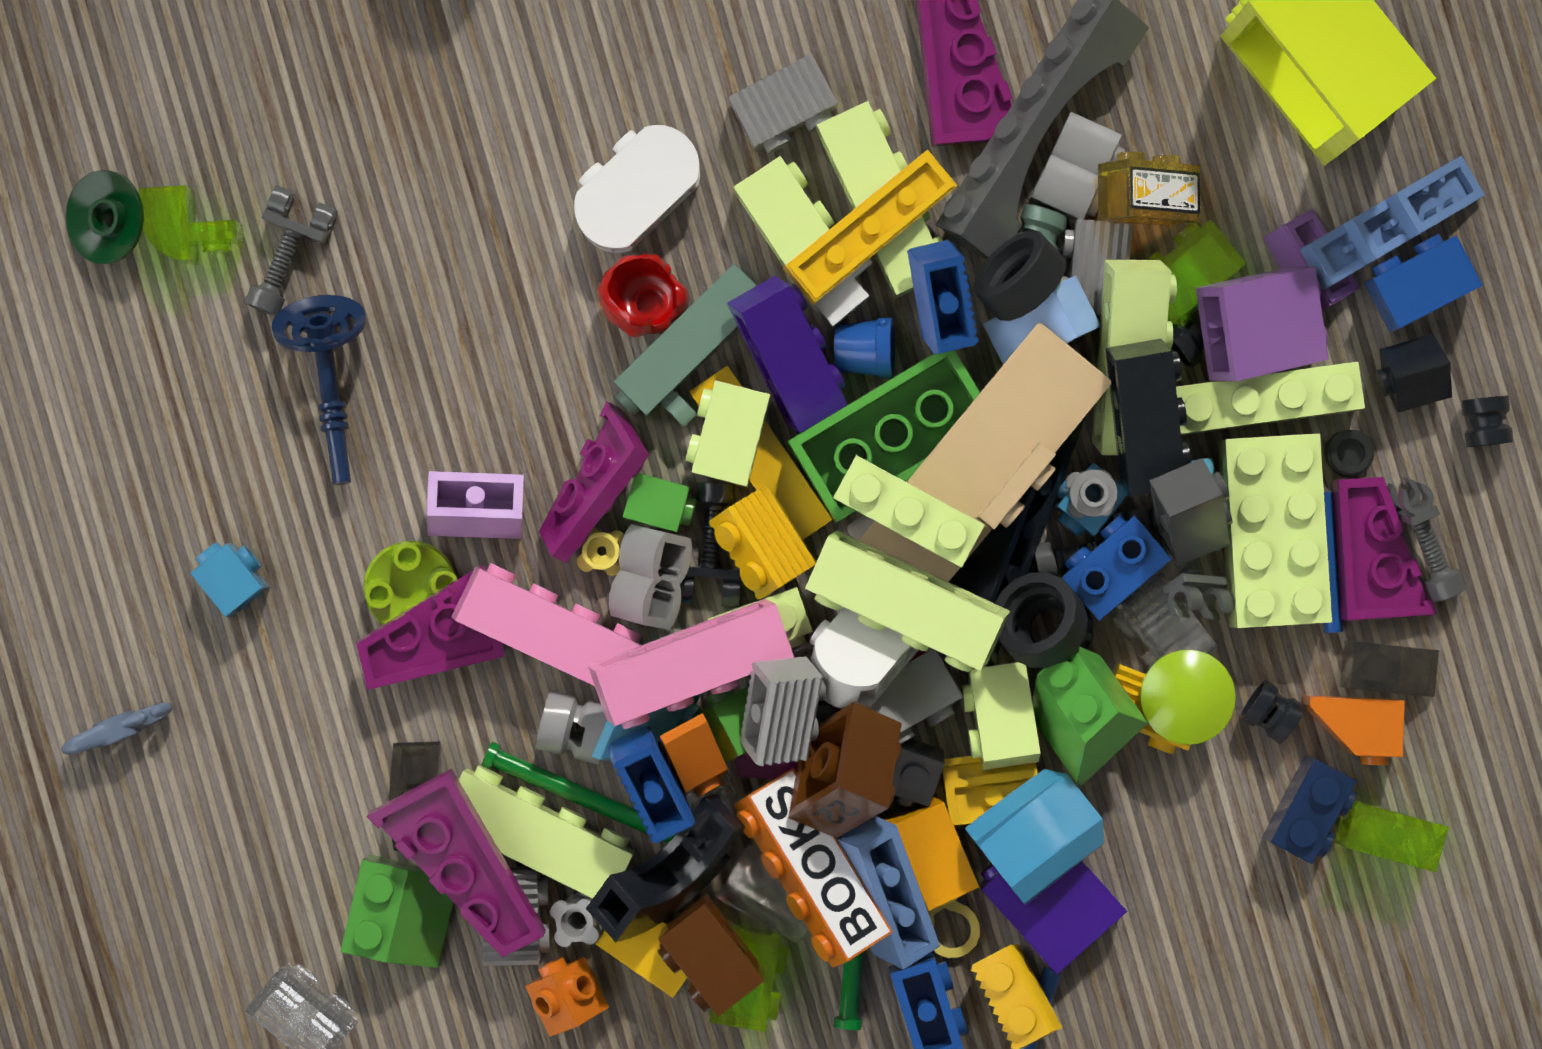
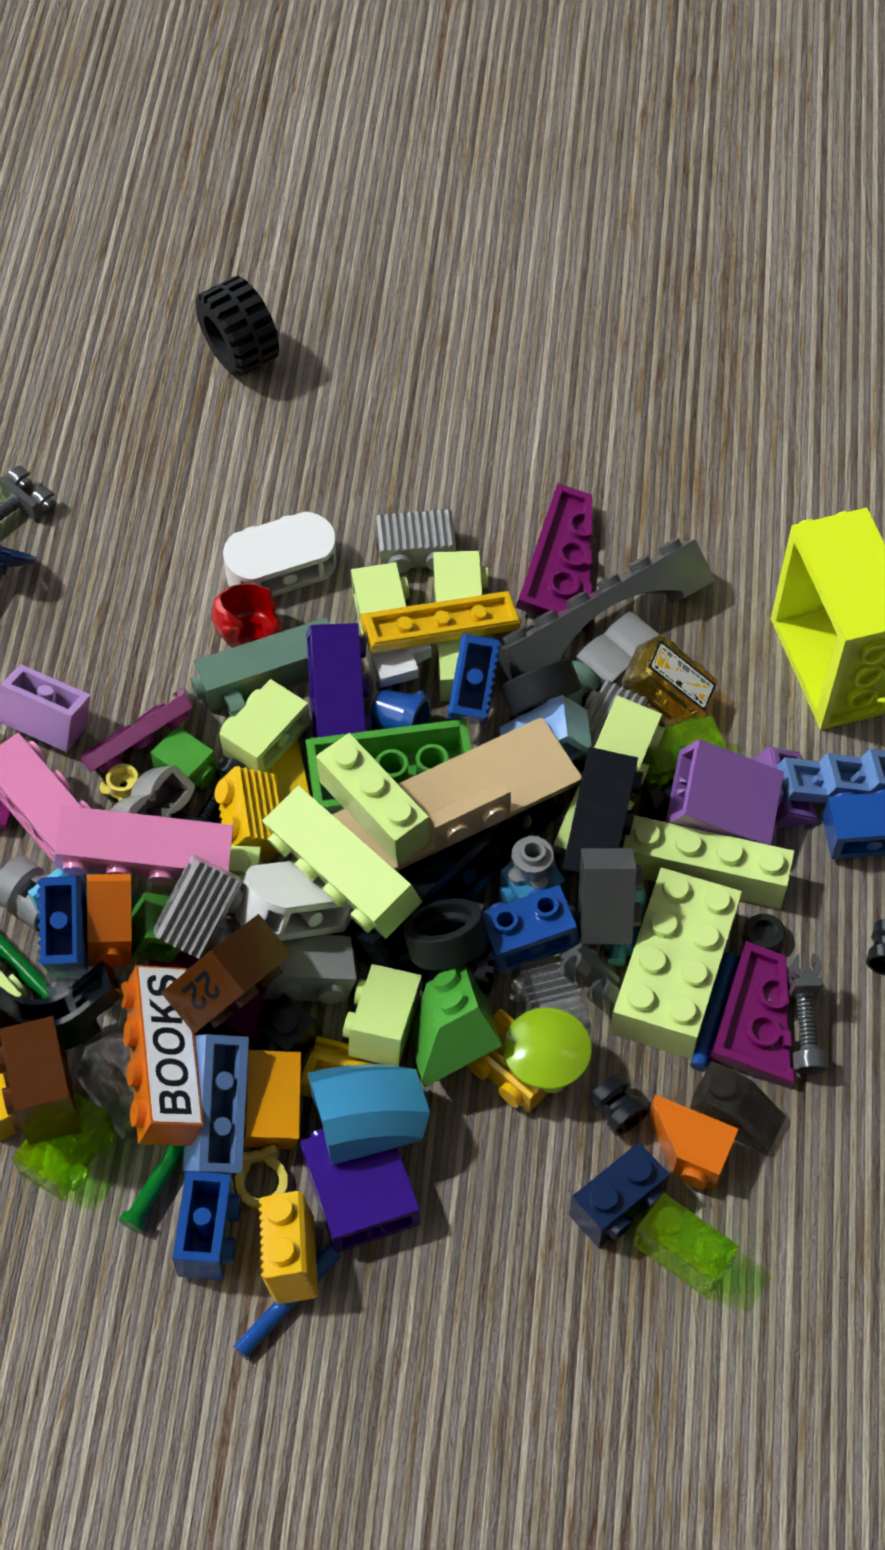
camera: 20 degrees right, 30 degrees down
black brick [1375,333,1452,413] -> none

